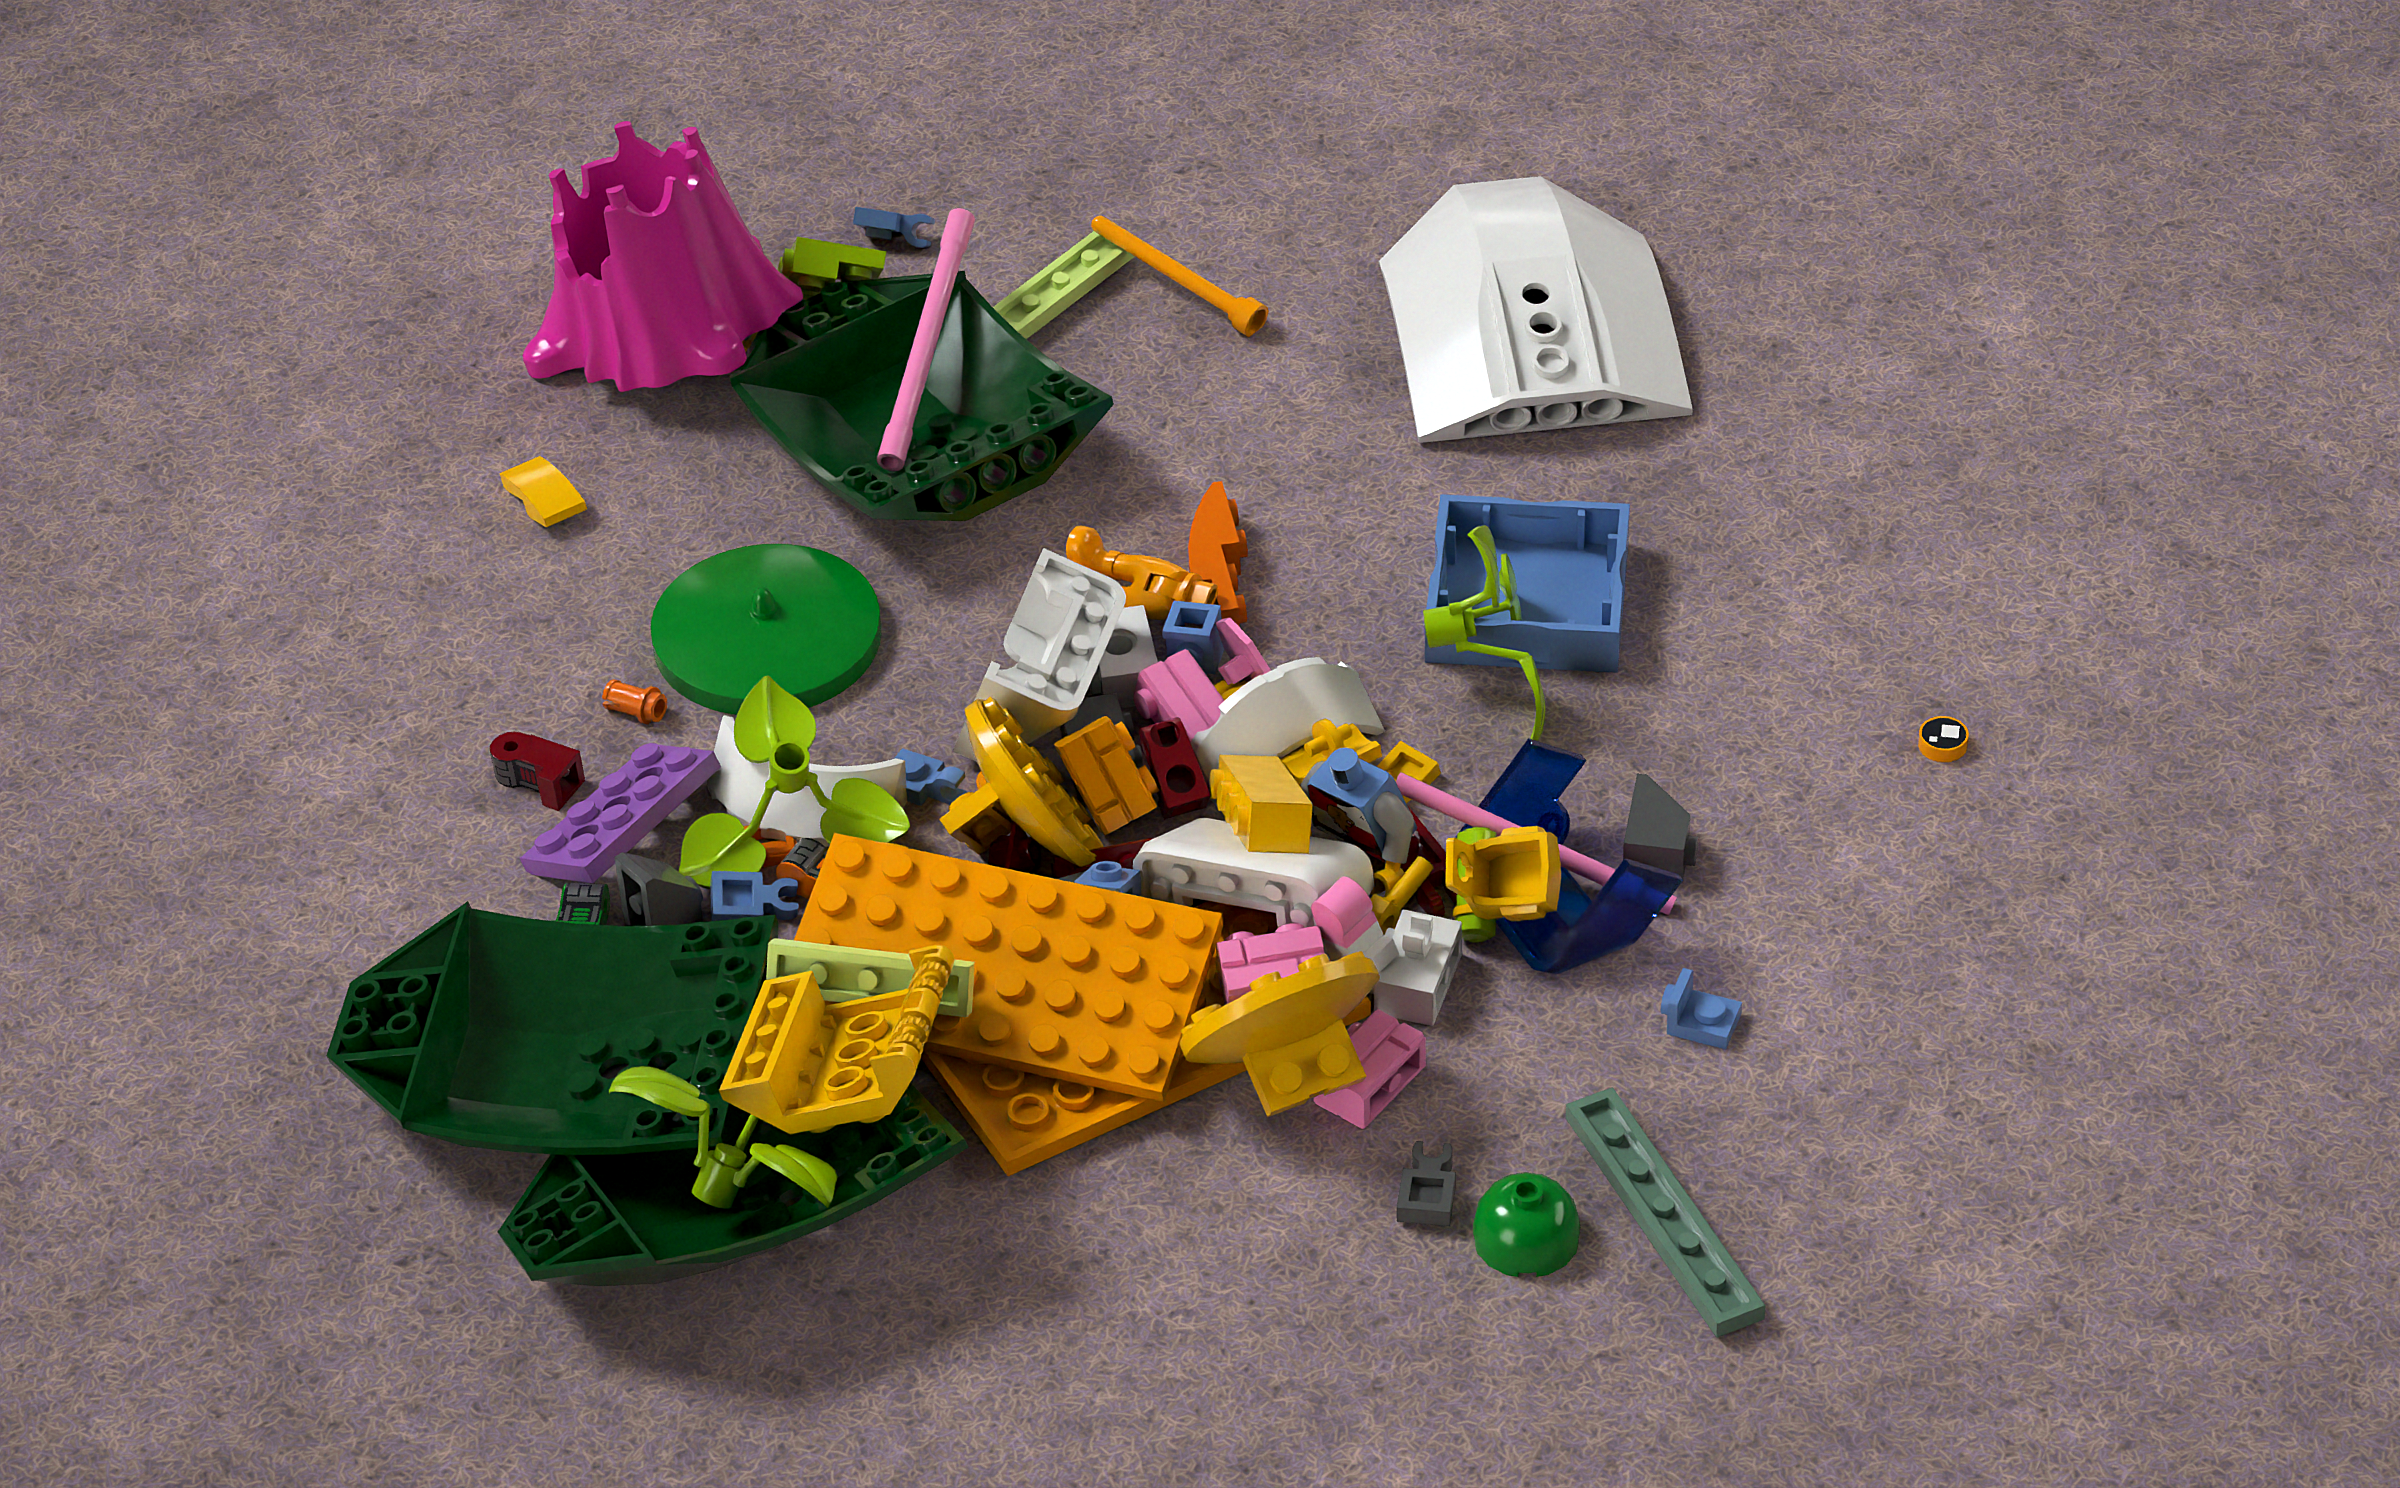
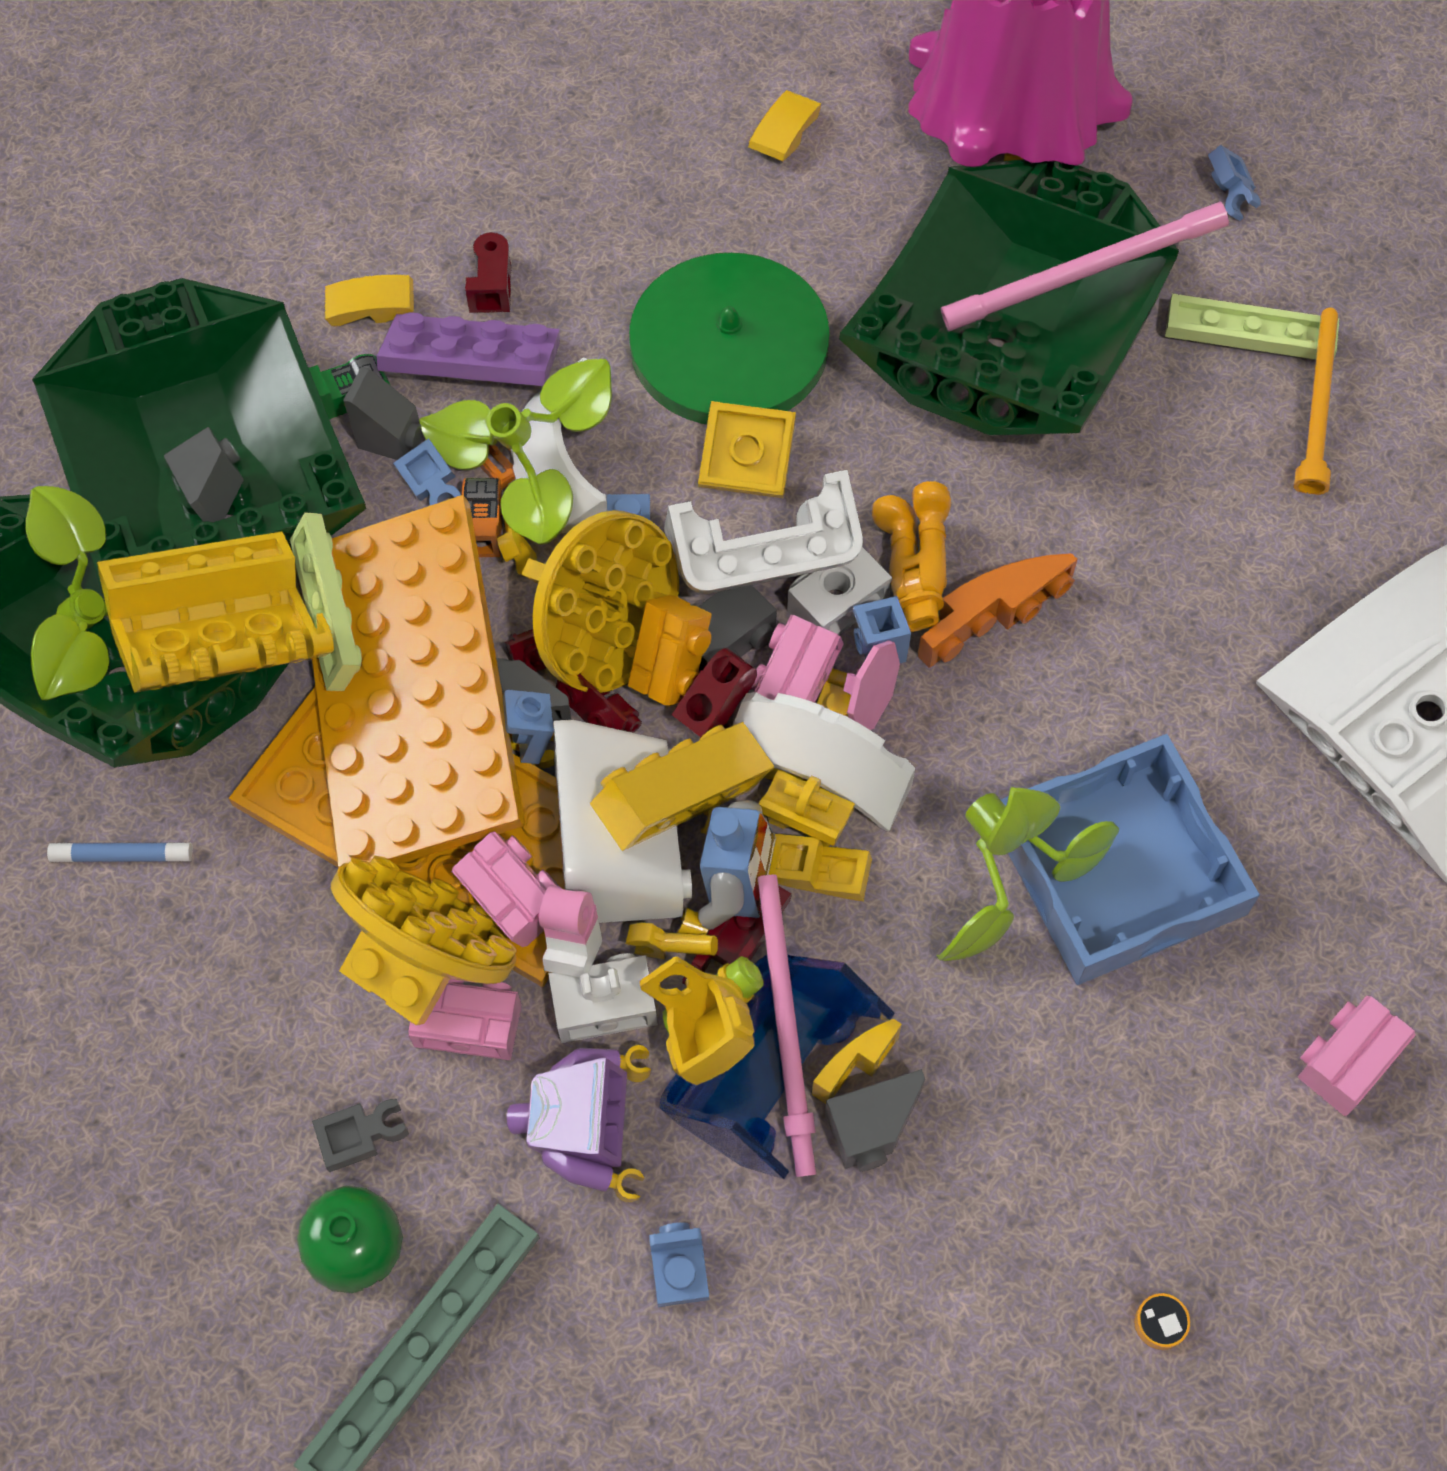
camera: 60 degrees right, 20 degrees up
orange pin [602,679,667,724] -> none
lime plate [778,237,886,299] -> none
none -> medium blue bar [47,843,193,862]
none -> dark grey slope [164,427,244,522]
none -> yellow slope [325,275,414,326]
none -> medium lavender torso [507,1045,651,1202]
none -> yellow plate [698,401,796,499]
none -> yellow slope [812,1018,902,1104]
none -> bright pink brick [1298,996,1416,1116]

